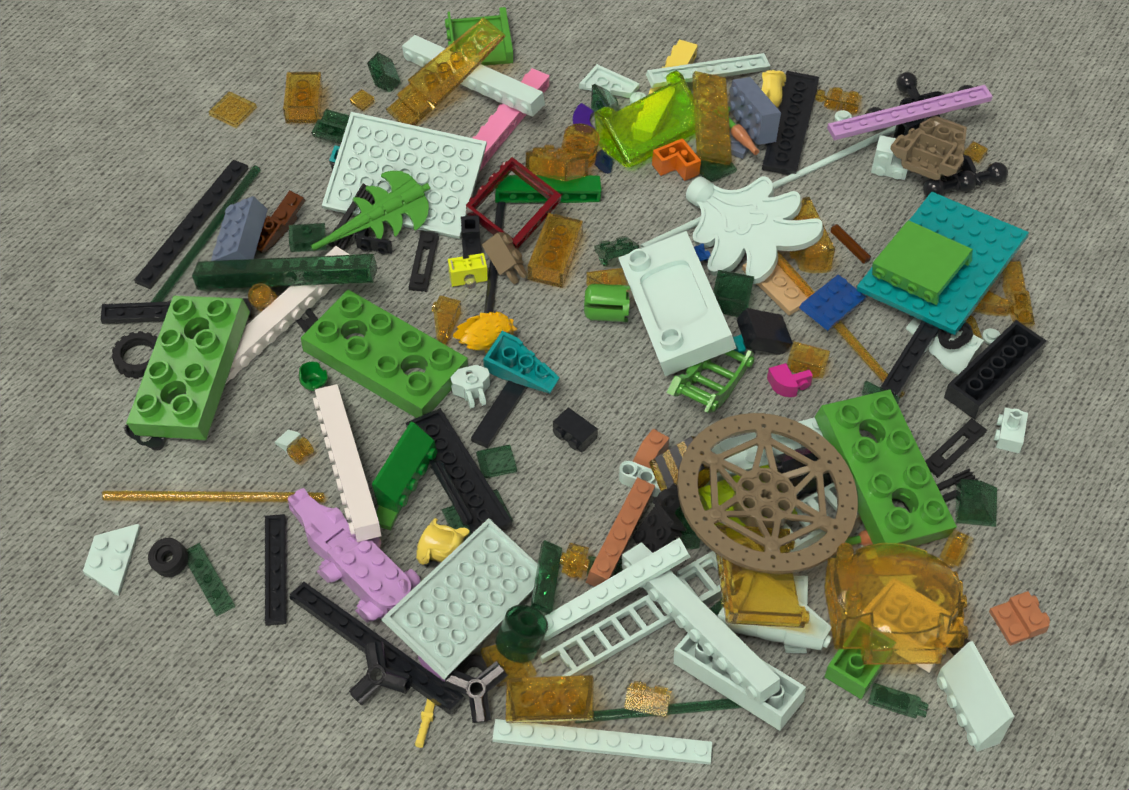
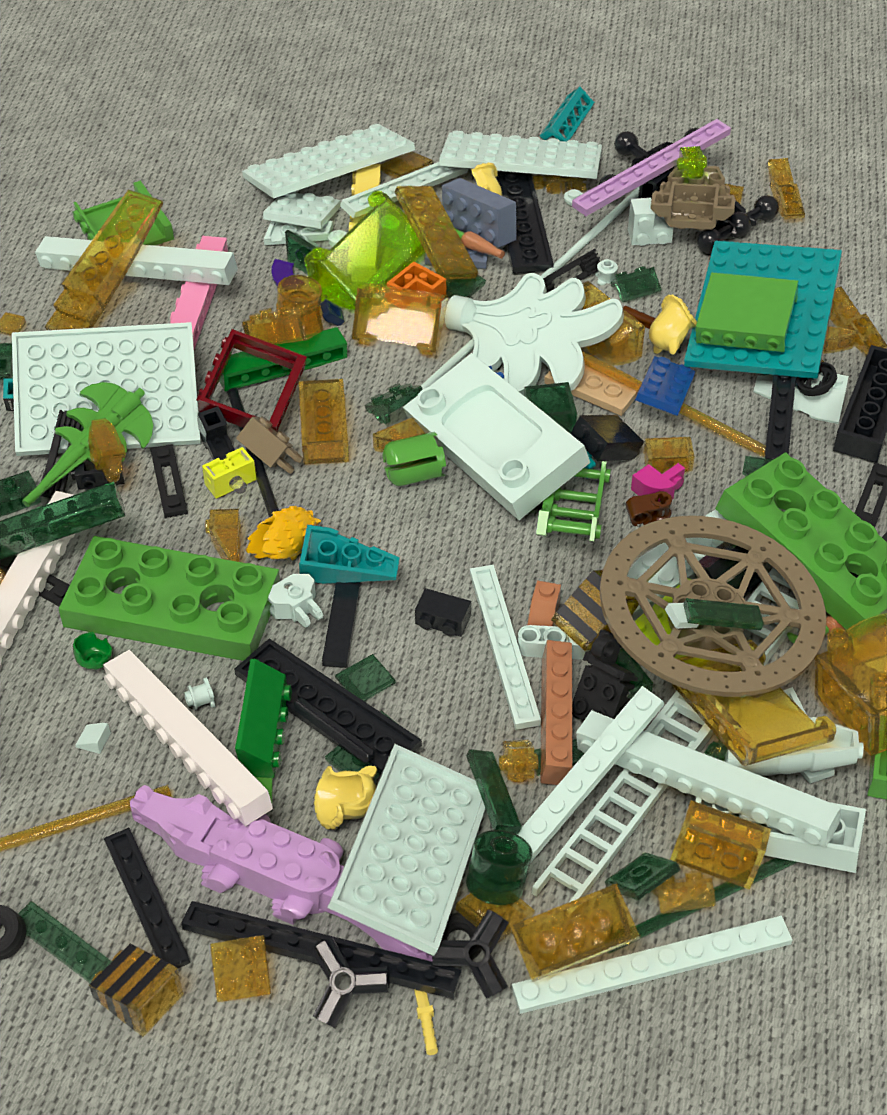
camera: 20 degrees left, 5 degrees down
clear yellow wheel [286,437,314,464] -> none
clear green brick [367,52,401,92] -> none
light aqua plate [982,328,1000,345] -> none
none -> clear yellow hinge [88,418,126,483]
none -> clear yellow slope [89,943,184,1037]
none -> light aqua brick [184,677,215,710]
none -> clear yellow hinge [210,935,271,1002]
none -> light aqua plate [242,124,415,198]
none -> light aqua plate [263,191,341,229]
none -> clear yellow windscreen [352,283,448,355]
none -> clear yellow tile [380,151,434,178]
none -> light aqua plate [439,131,602,179]
none -> light aqua plate [470,565,541,730]
none -> teal fence [539,86,595,142]
none -> black container [543,249,601,293]
none -> light aqua brick [595,259,618,285]
none -> clear green plate [604,852,680,900]
none -> clear green bracket [611,266,662,303]
none -> reddish brown piece [625,491,672,526]
none -> light yellow hair [649,294,697,355]
none -> light aqua tile [665,602,701,629]
none -> clear yellow brick [670,800,771,890]
none -> clear neon green brick [677,146,707,179]
none -> clear green tile [683,598,764,630]
none -> clear yellow slope [767,158,805,219]

